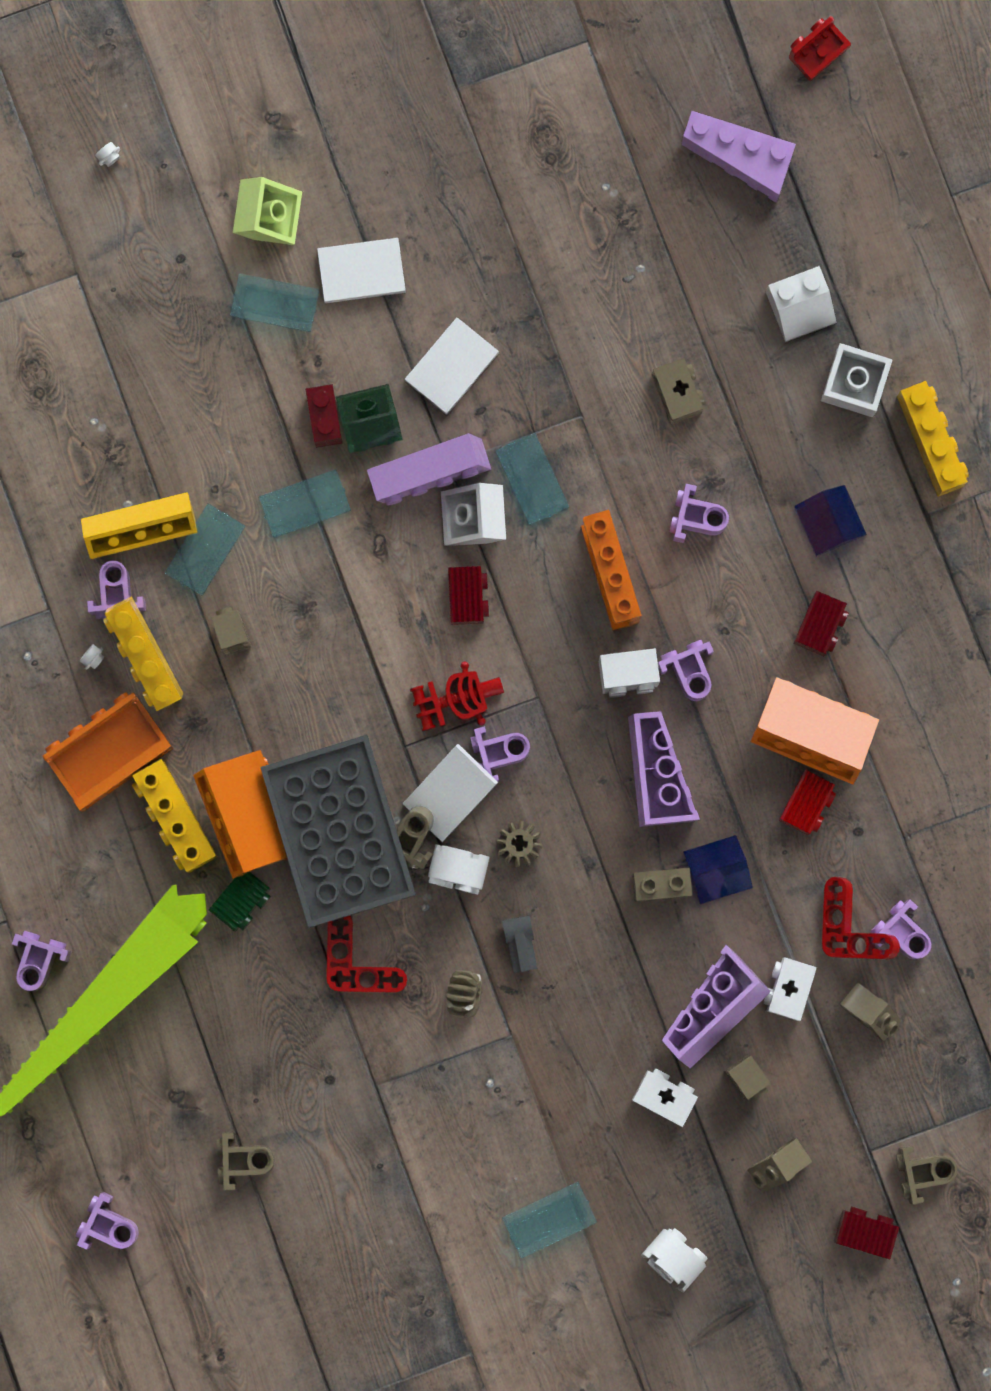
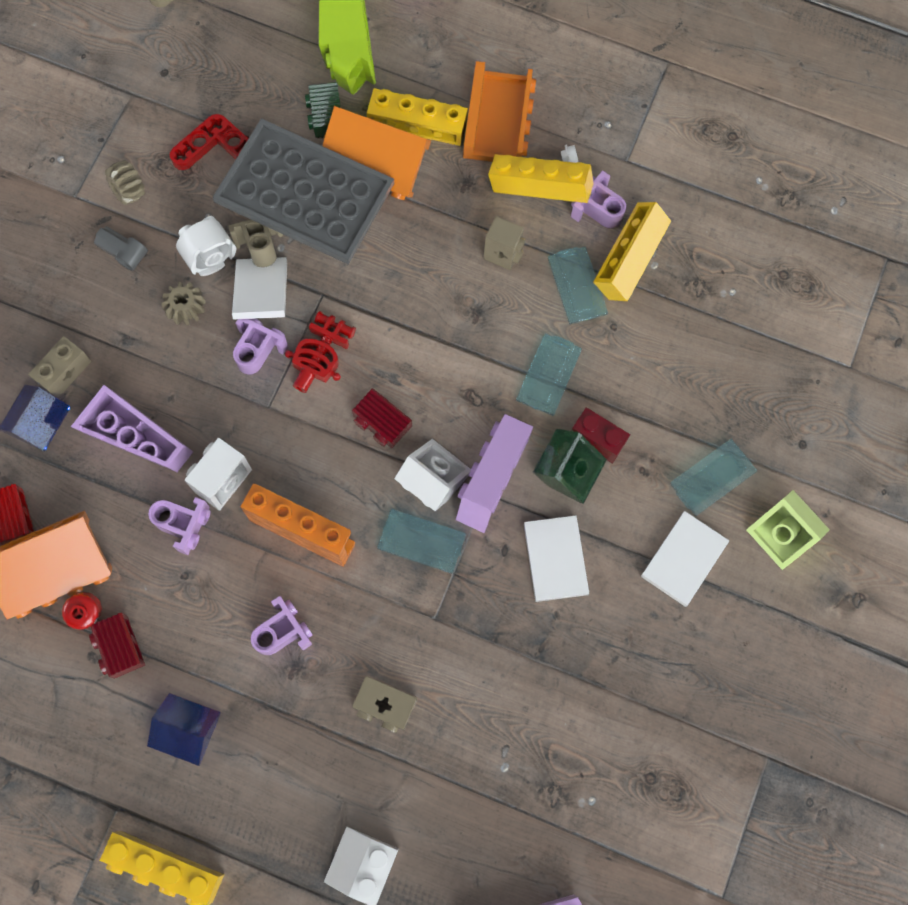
camera: 130 degrees right, 10 degrees down
white brick [821,343,892,417] -> none
none -> red head [62,592,102,630]

